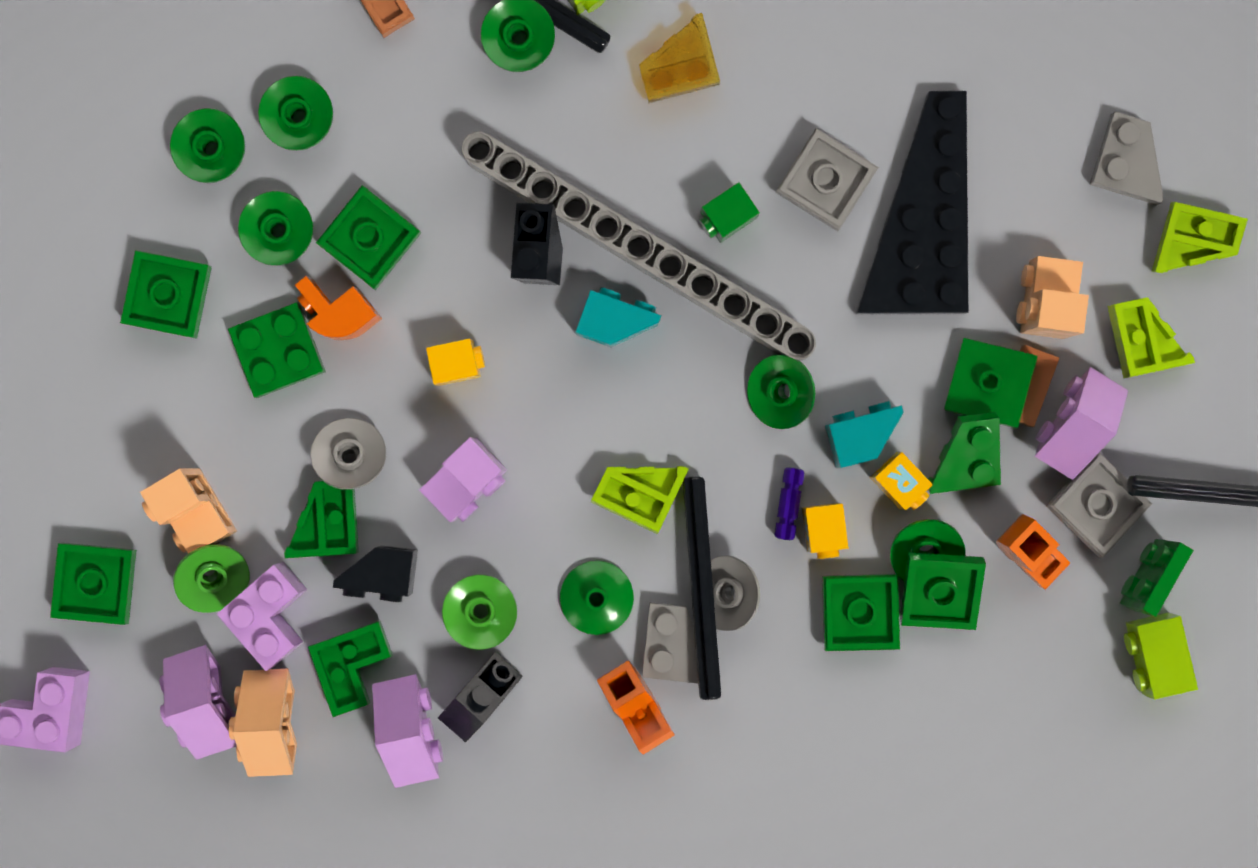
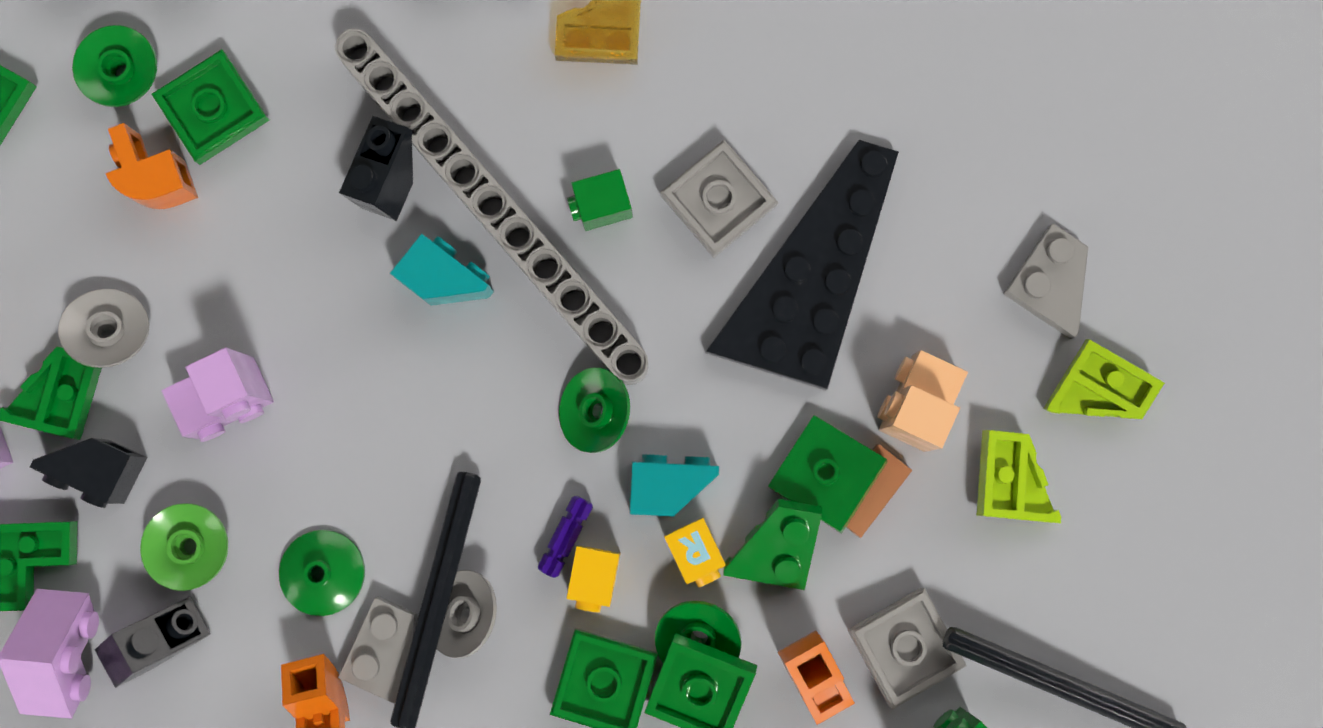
camera: 15 degrees right, 5 degrees down
green plate [228,302,326,398] -> none
yellow brick [426,338,485,386] -> none
lime wing [591,466,689,534] -> none
lavender brick [1035,367,1128,480] -> none

